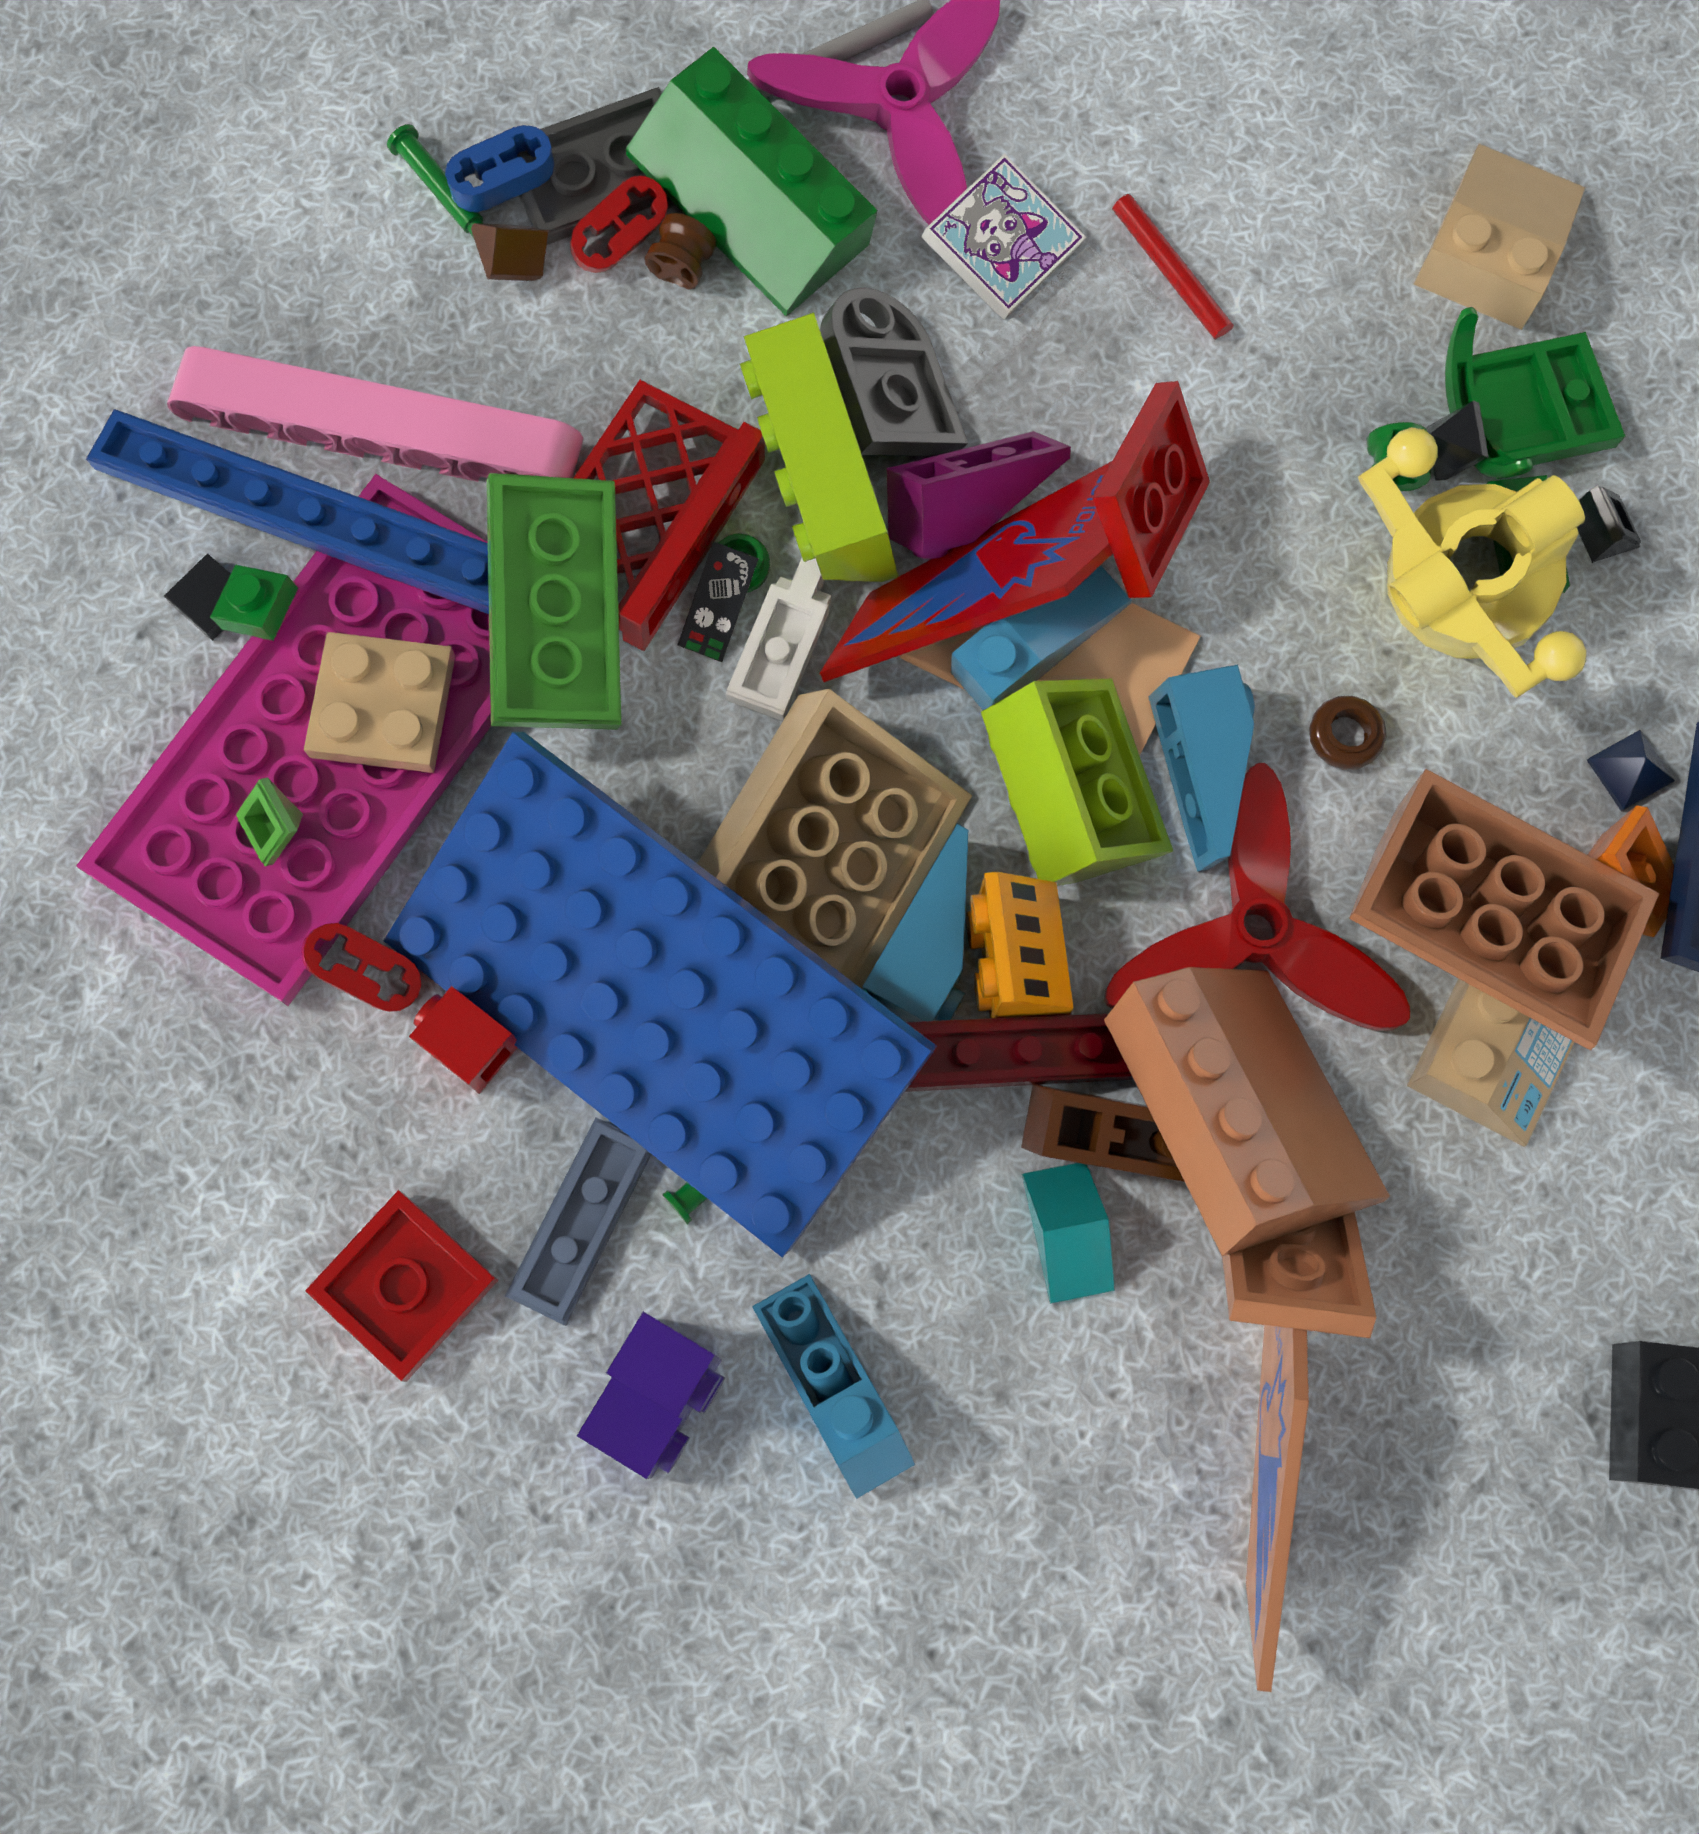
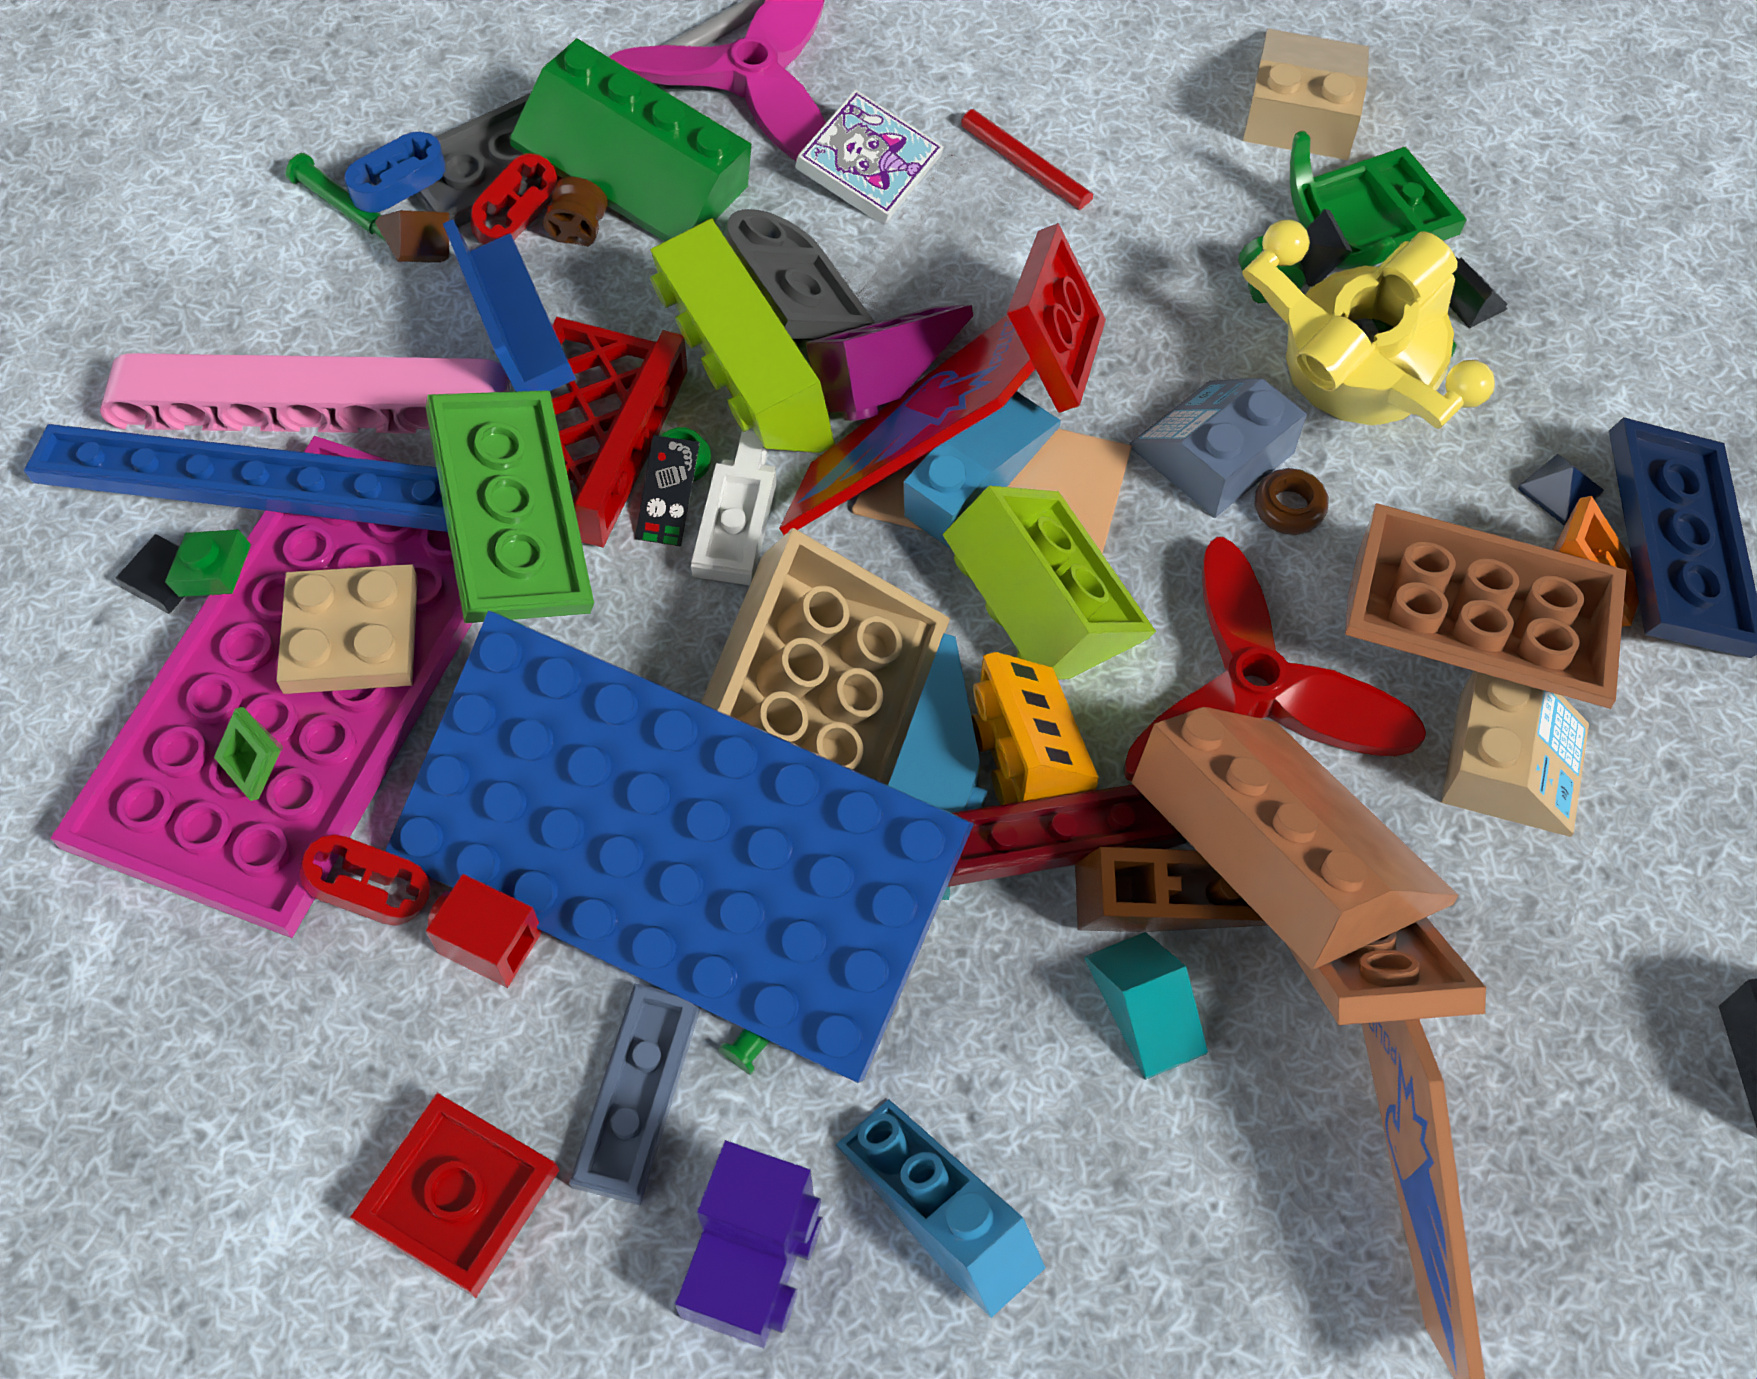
camera: 10 degrees left, 15 degrees down
dark azure slope [1148,664,1255,872] -> none
none -> blue panel [443,219,576,392]
none -> sand blue slope [1129,378,1307,518]

